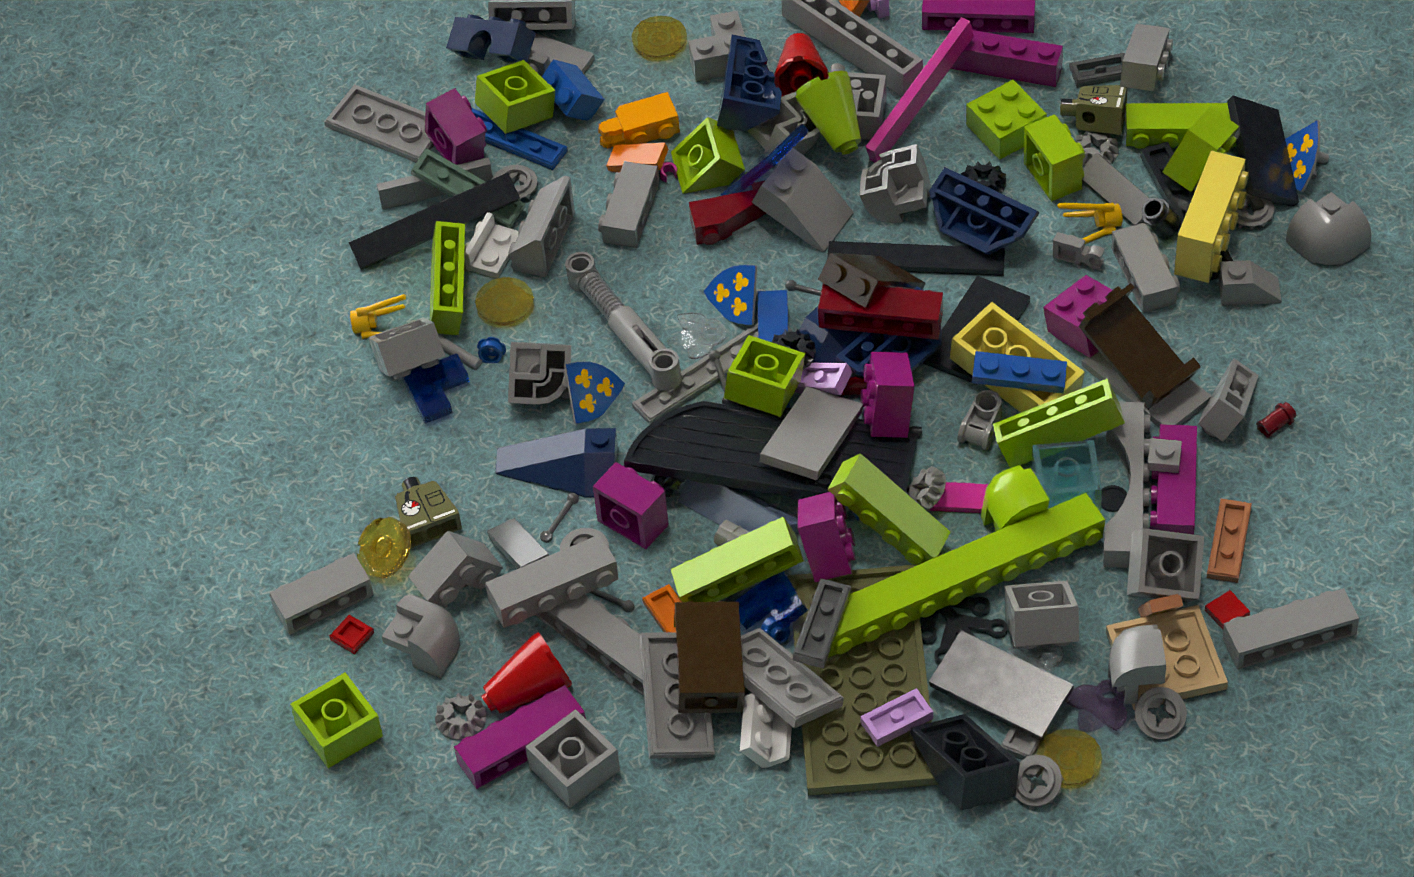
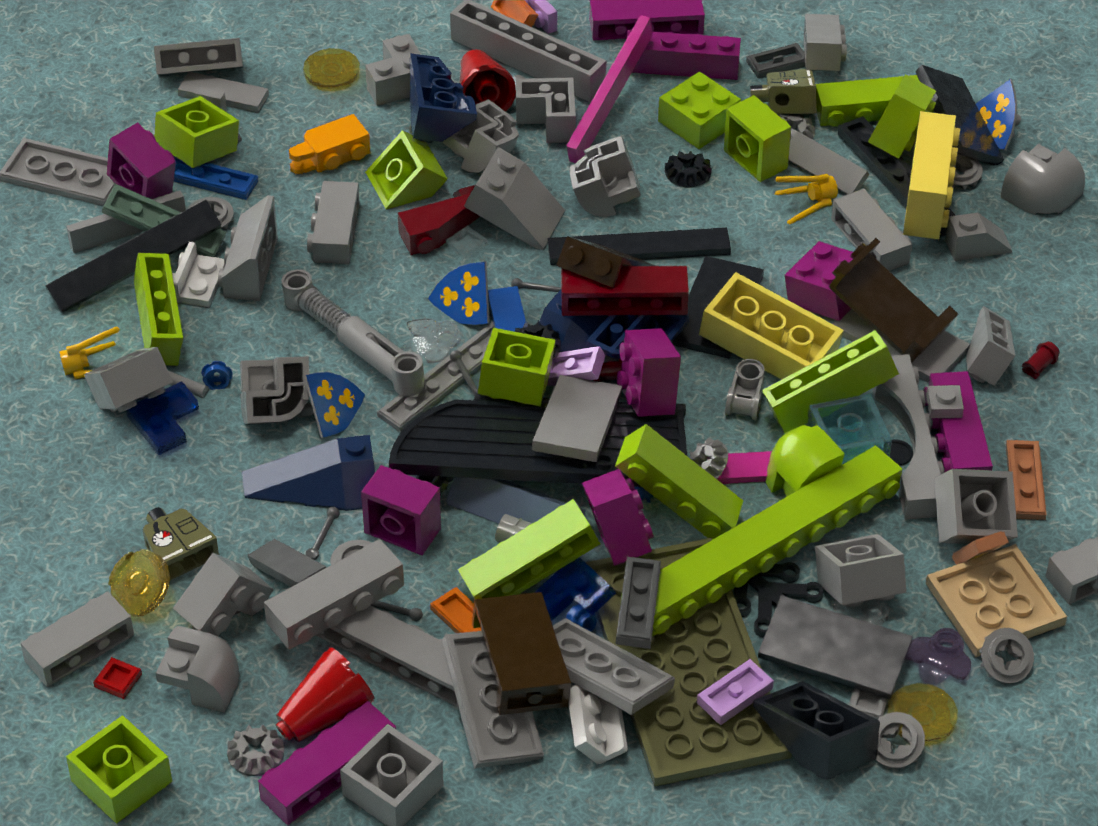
camera: 15 degrees left, 5 degrees down
dark blue arch [446,14,536,63] -> none
clear yellow tile [475,277,534,327] -> none
blue brick [542,59,605,121] -> none
tile [606,142,669,172] -> none
dark pink hand [660,162,677,182] -> none
clear blue tile [720,123,809,196] -> none
lime cone [795,70,861,155] -> none
dark blue wedge [929,167,1039,256] -> none
blue plate [972,351,1067,394] -> none
light grey plate [1053,232,1104,270] -> none
light grey brick [1108,625,1166,704] -> none
black brick [1142,198,1181,237] -> none
red tile [1205,590,1250,629] -> none

